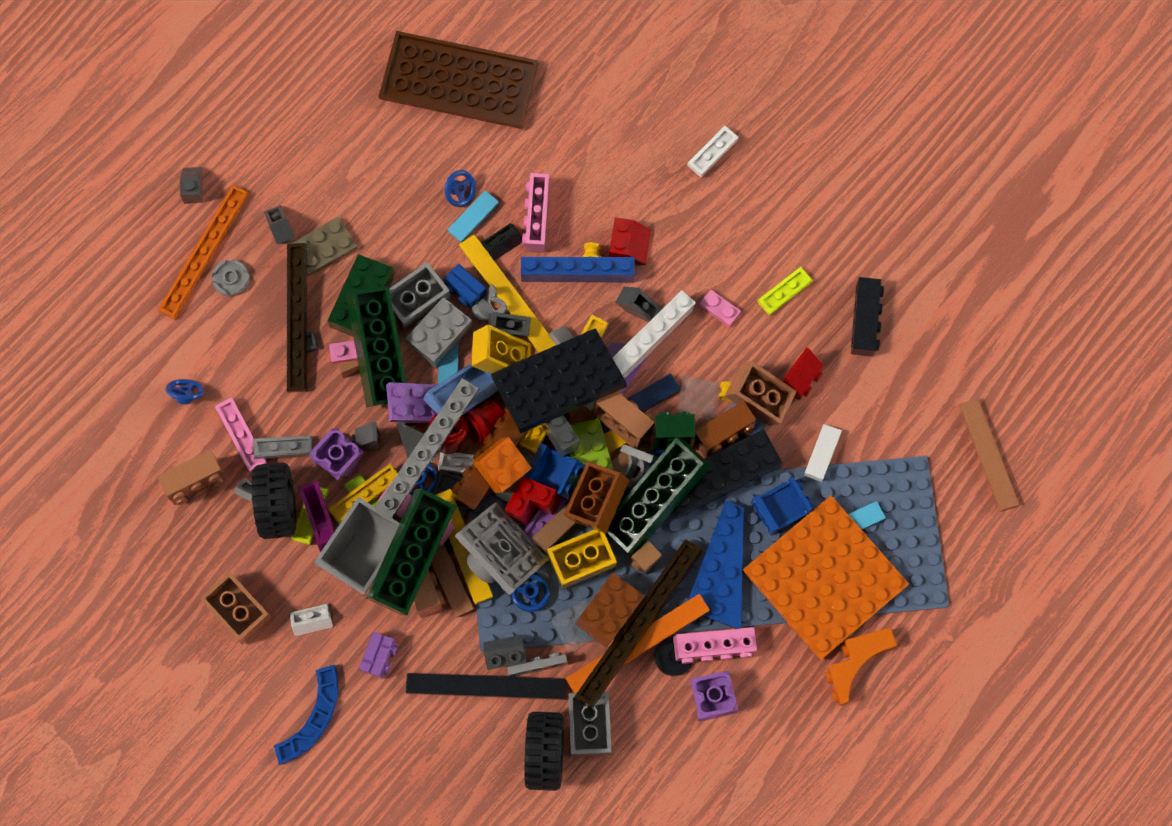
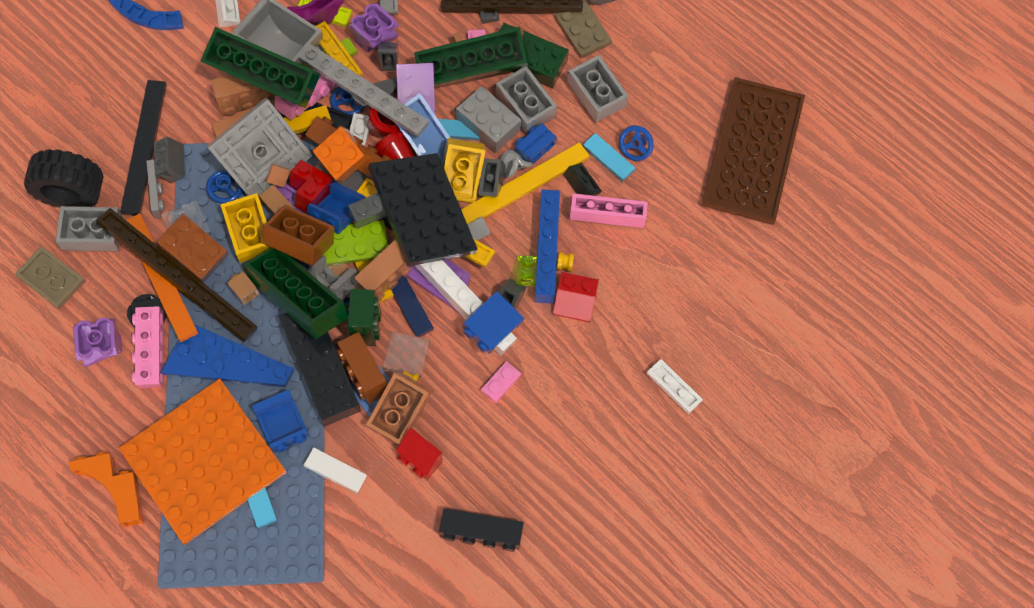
camera: 90 degrees right, 5 degrees down
medium lavender brick [359,632,398,679] -> none
neon yellow tile [757,267,813,316] -> none
none -> dark tan plate [15,246,86,310]
none -> nougat tile [265,163,291,188]
none -> blue panel [462,291,525,354]
none -> clear neon green plate [517,255,537,286]
none -> light grey brick [567,55,628,123]

